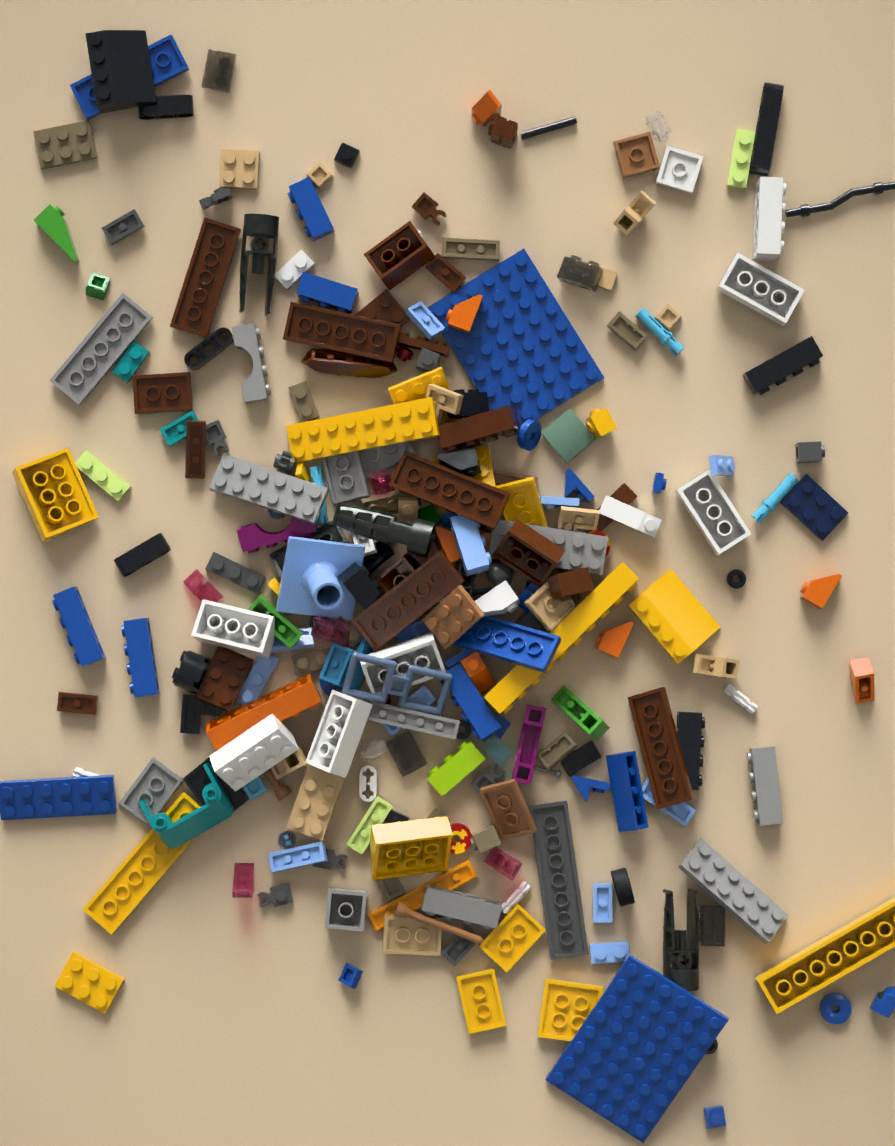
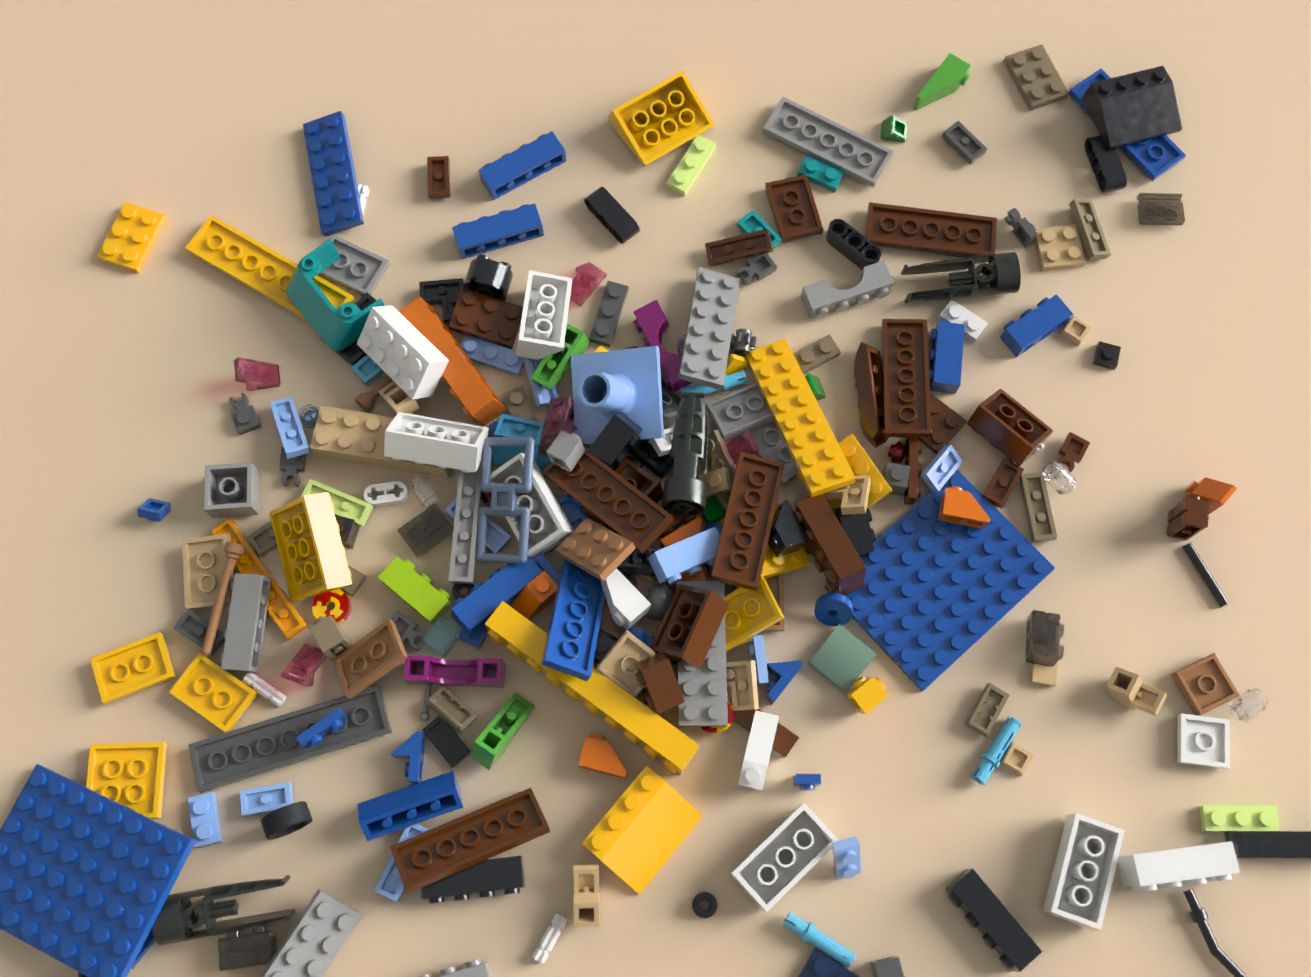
camera: 75 degrees right, 15 degrees down
none -> blue plate [296,708,348,748]
none -> light grey brick [546,430,585,472]
none -> green slope [805,373,826,400]
none -> clear brick [1042,461,1076,494]
none -> dark tan plate [1069,199,1111,260]

